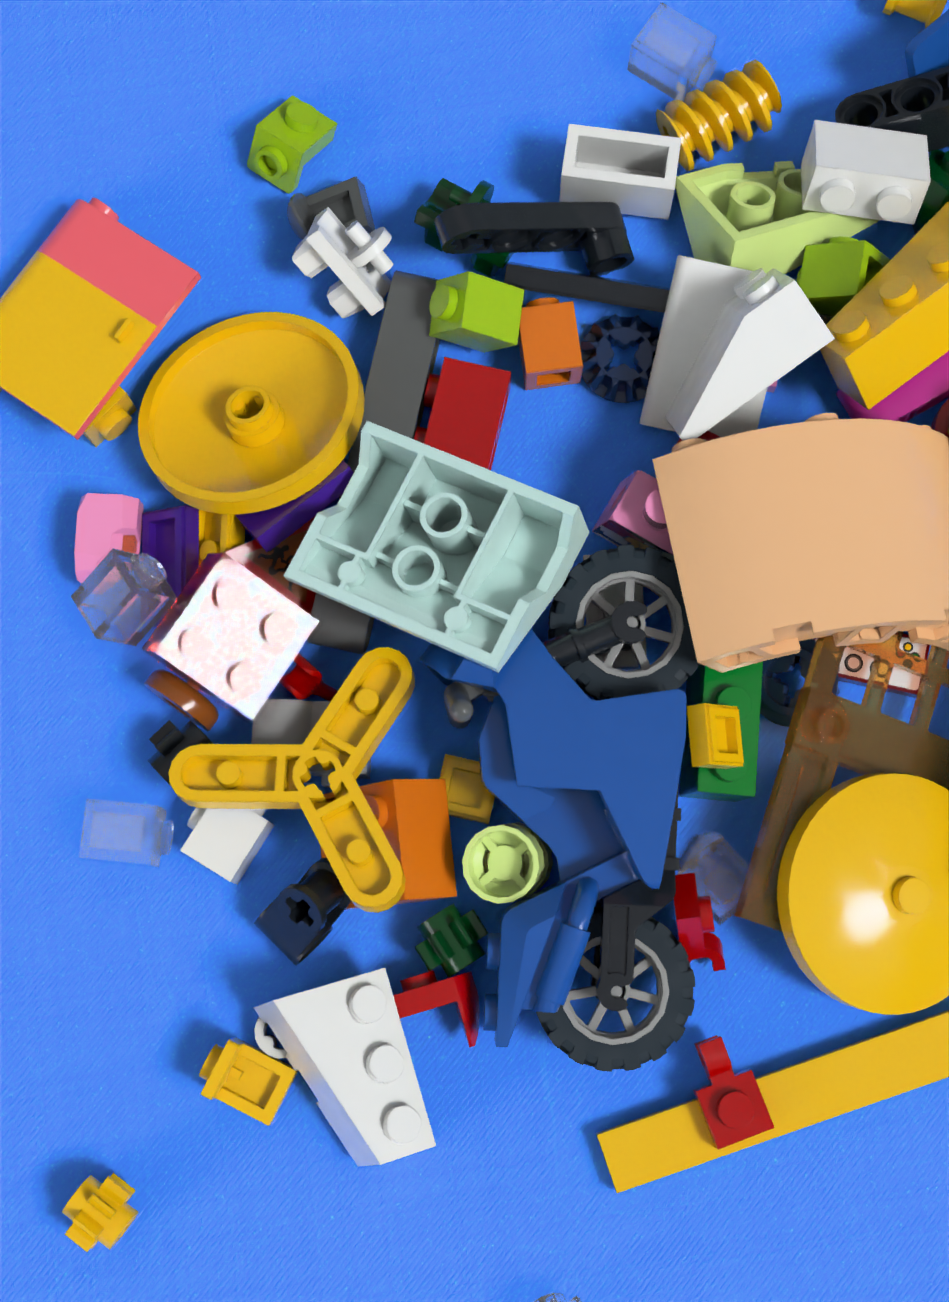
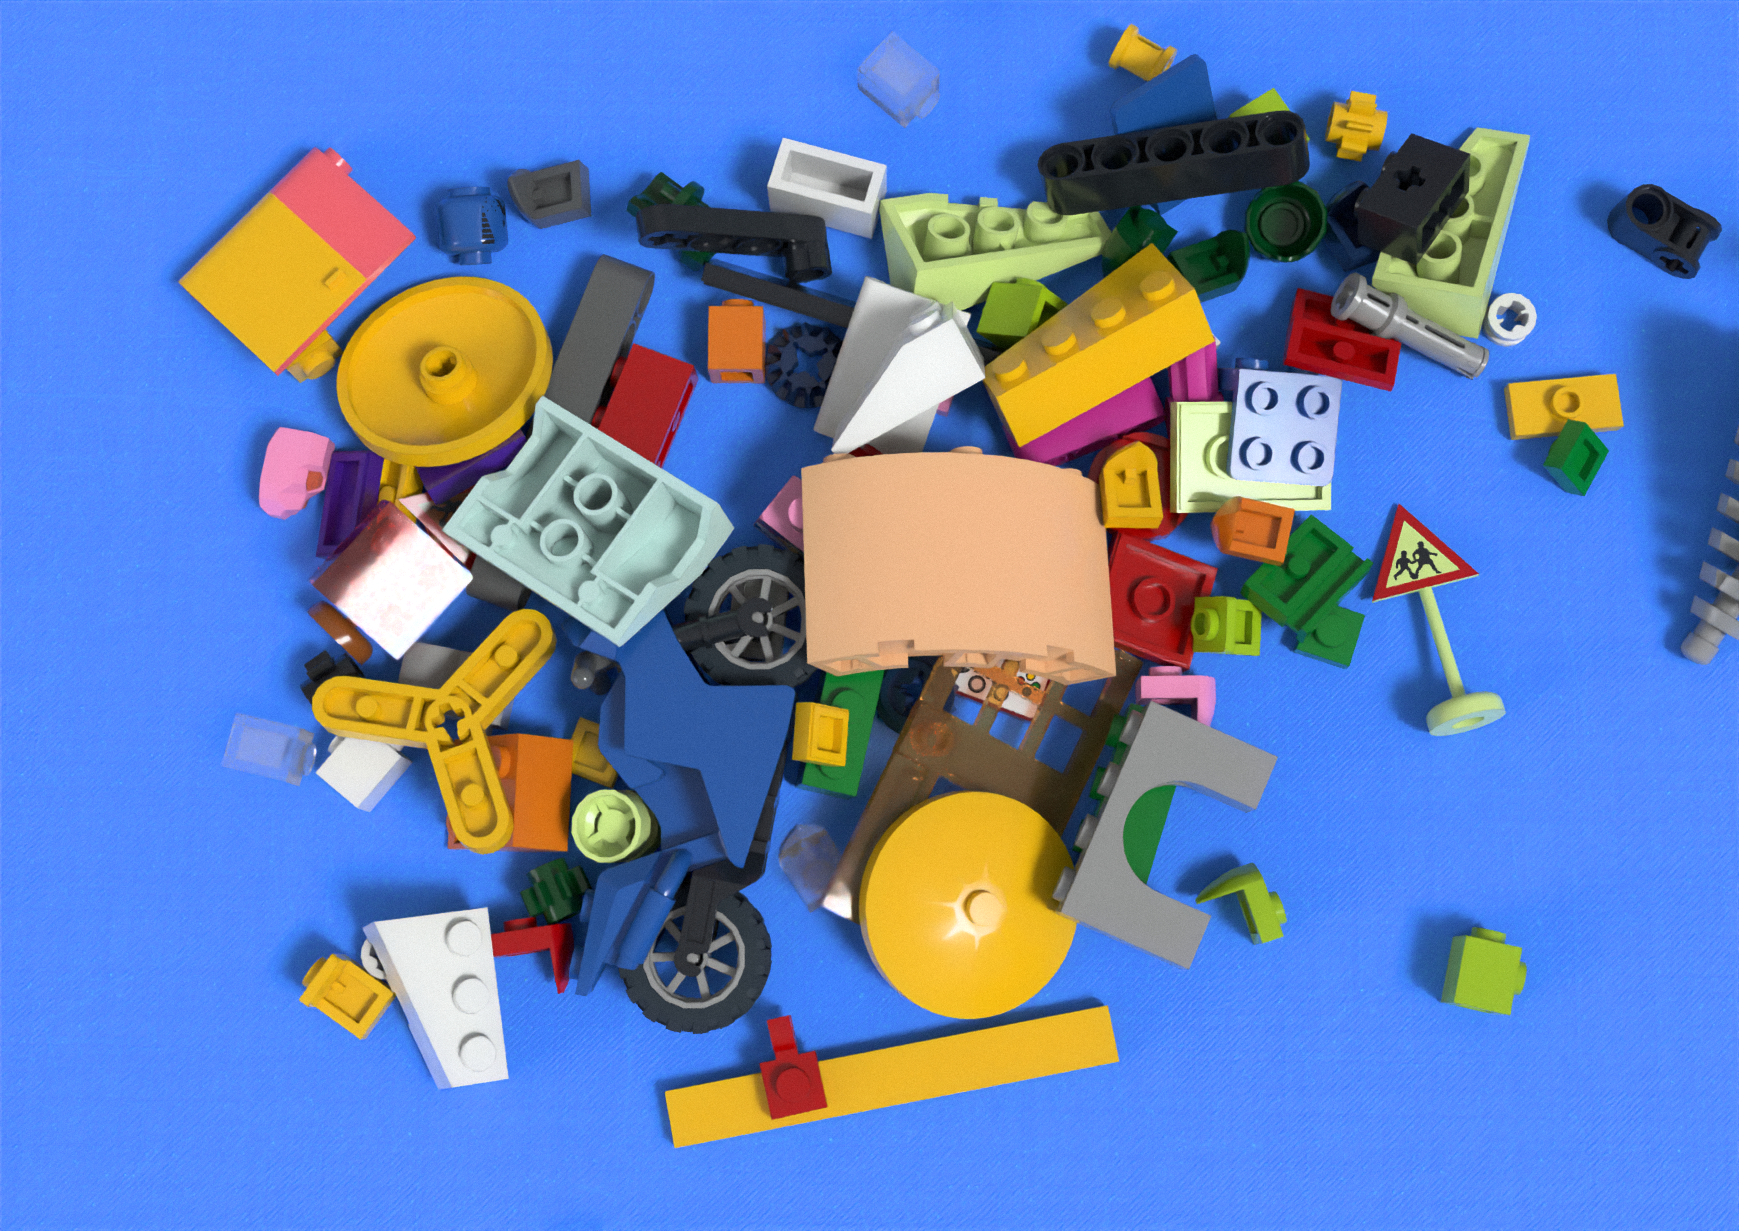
camera: 10 degrees right, 0 degrees up
yellow gear [62,1173,139,1252] -> none
clear brick [71,548,178,646] -> none
lime bracket [247,95,338,194] -> none
black piece [254,858,352,966] -> none
red hand [275,652,338,701] -> none
white hips [292,207,394,319] -> none
lime brick [429,271,524,353] -> none
yellow piece [655,60,782,172] -> none
red plate [674,872,726,971] -> none
white piece [801,120,931,225] -> none
none -> blue head [436,186,508,266]

